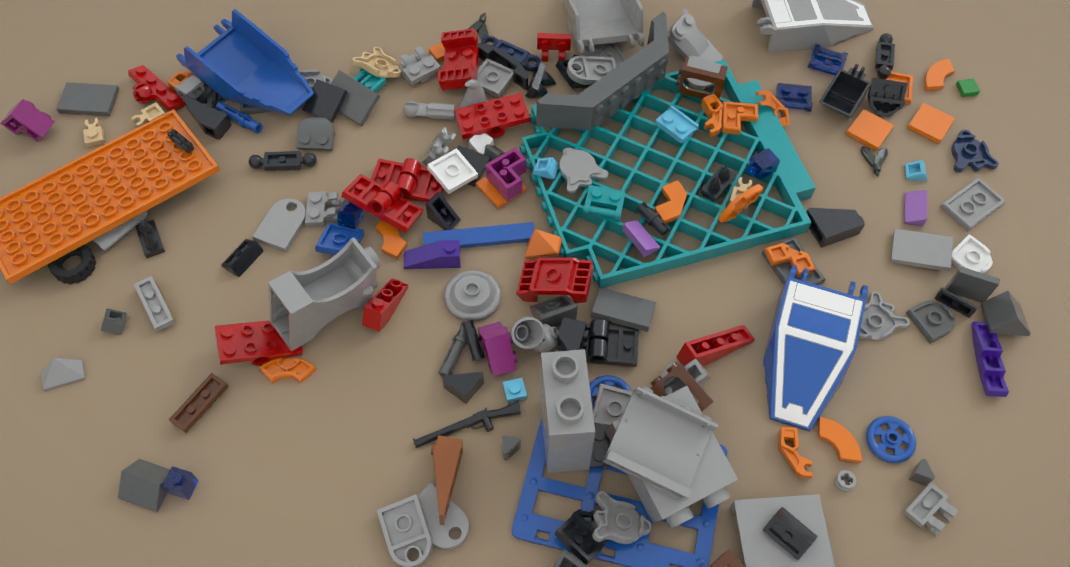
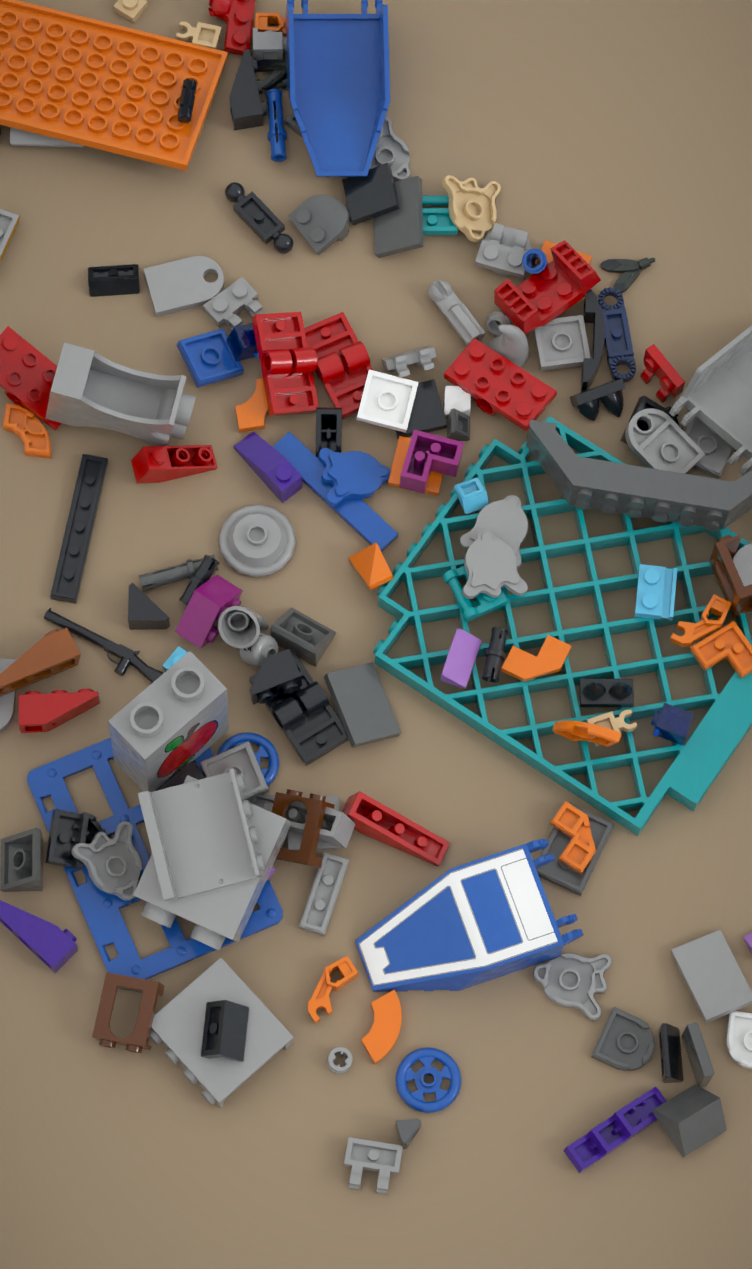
camera: 50 degrees right, 10 degrees up
black tile [135,220,165,258] -> none
dark grey slope [502,436,521,461] -> none
red plate [516,258,594,303] -> none
black slope [806,208,865,248] -> none
none -> red slope [18,689,100,733]
none -> black tile [50,454,108,604]
none -> light grey tile [299,852,349,936]
none -> blue tile [318,448,391,507]
none -> light grey tile [462,530,528,599]
none -> light grey plate [486,311,511,335]
none -> blue cone [522,248,548,274]

